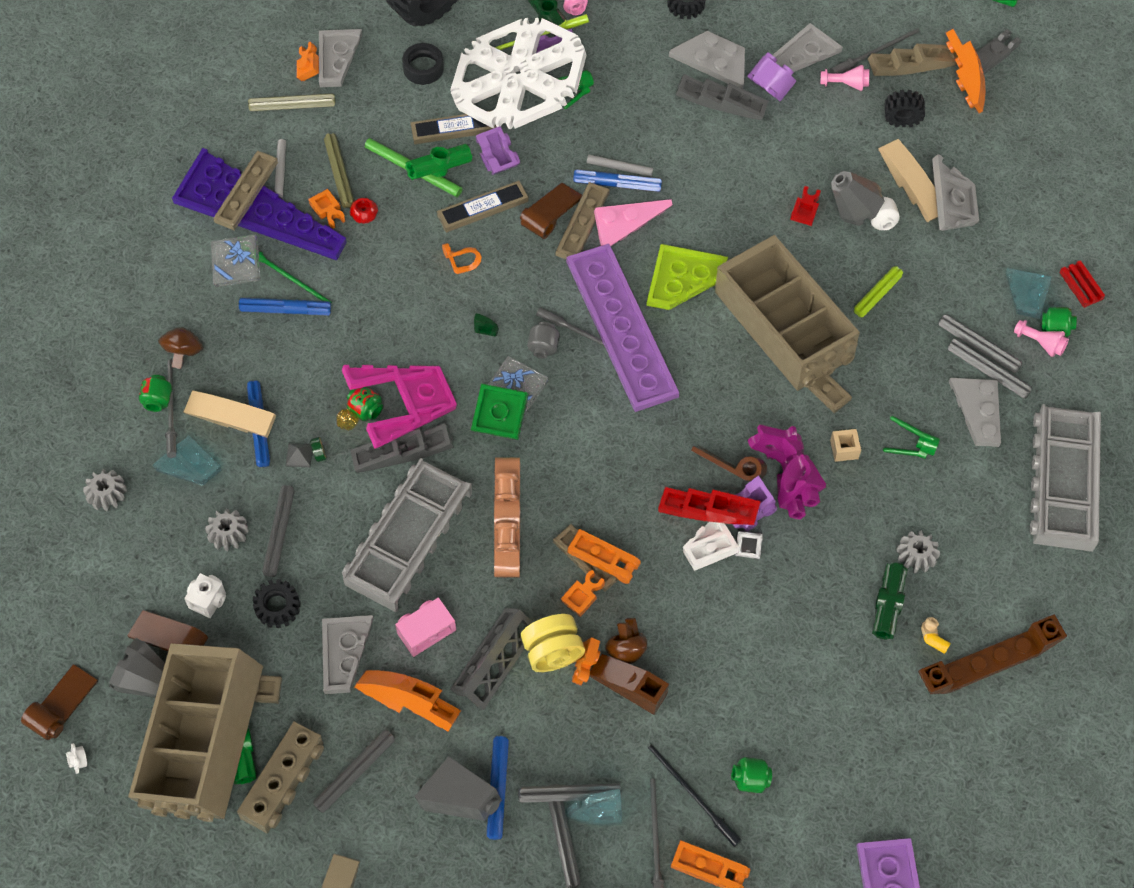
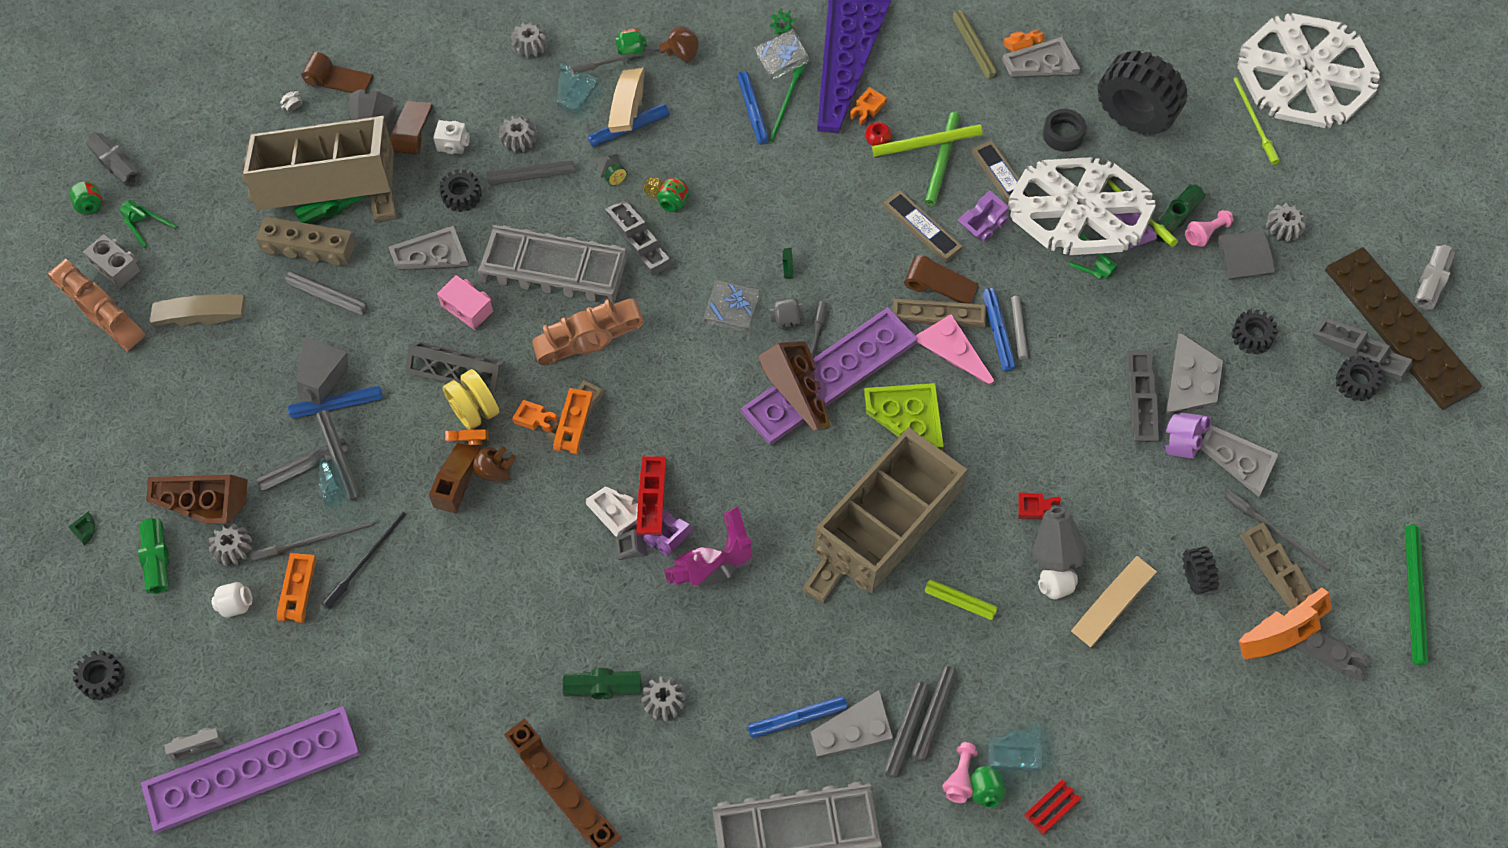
camera: 75 degrees right, 0 degrees up
dark tan tile [213,150,278,231] -> none
light grey bar [274,139,286,198] -> none
olive axle [324,133,354,208] -> none
dark pink wing [342,365,457,449] -> none
orange slope [354,670,461,732] -> none
green piece [405,144,472,180] -> none
orange piece [442,243,482,274] -> none
green tile [471,384,529,440] -> none
reddish brown door [691,446,767,481] -> none
green head [731,757,772,793] -> none
bright pink piece [820,65,869,91] -> none
tan plate [830,429,861,462] -> none
green plant [883,416,940,459] -> none
arm [921,617,951,654] -> none
light grey wing [932,154,979,231] -> none
none -> blue axle [748,696,847,738]
none -> reddish brown wedge [758,341,831,431]
none -> green gear [769,8,796,36]
none -> lime piece [872,124,983,157]

